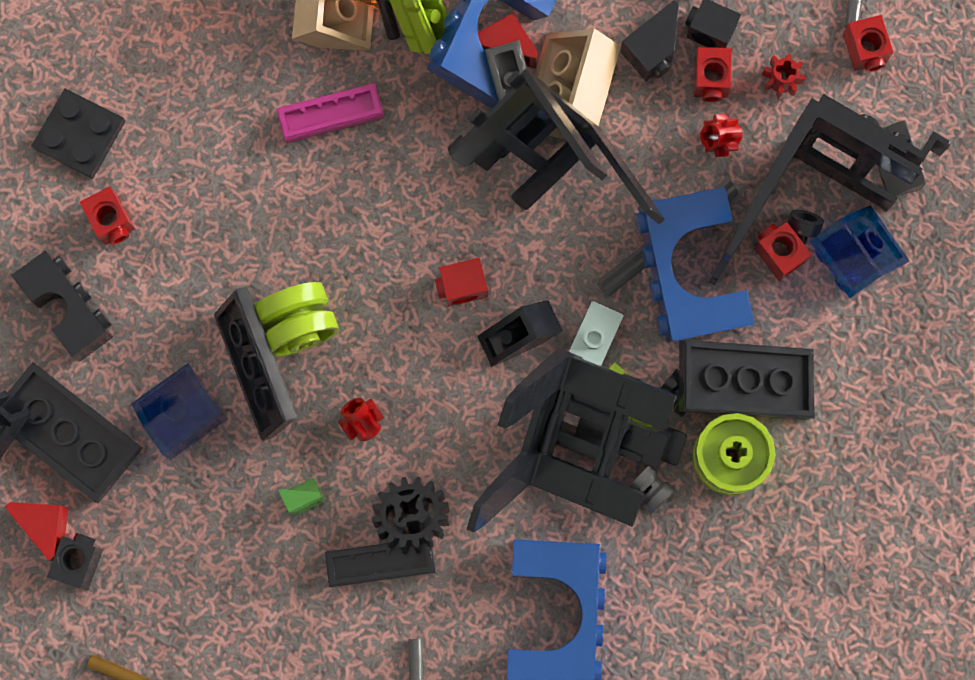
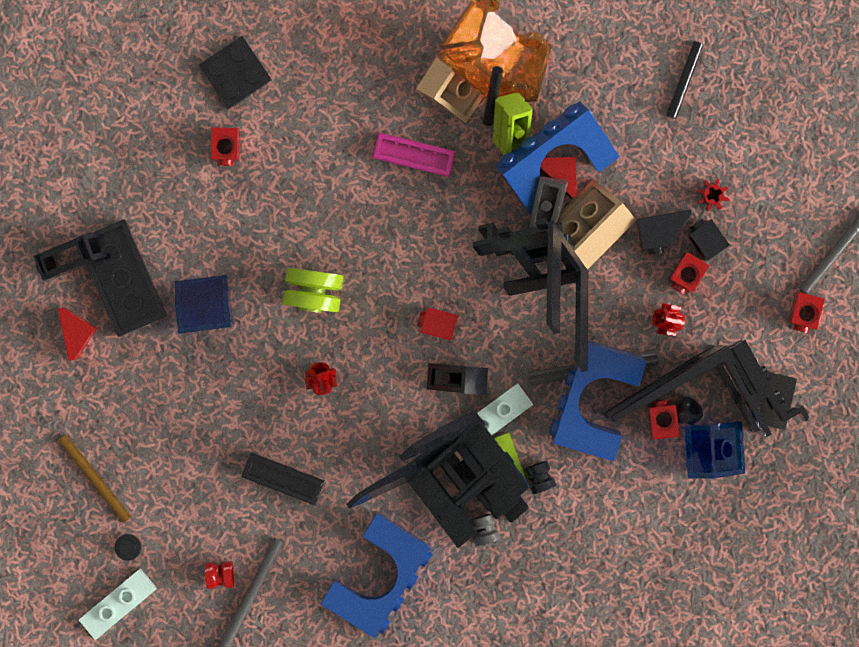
camera: 20 degrees right, 10 degrees up
black arch [11,250,113,362] -> none
black brick [47,533,104,590] -> none
black tile [214,287,297,441] -> none
bright green slope [278,478,325,516] -> none
black gear [372,476,450,554] -> none
black tile [679,339,815,420] -> none
lime wheel [691,413,776,496] -> none
red gear [761,53,806,98] -> none

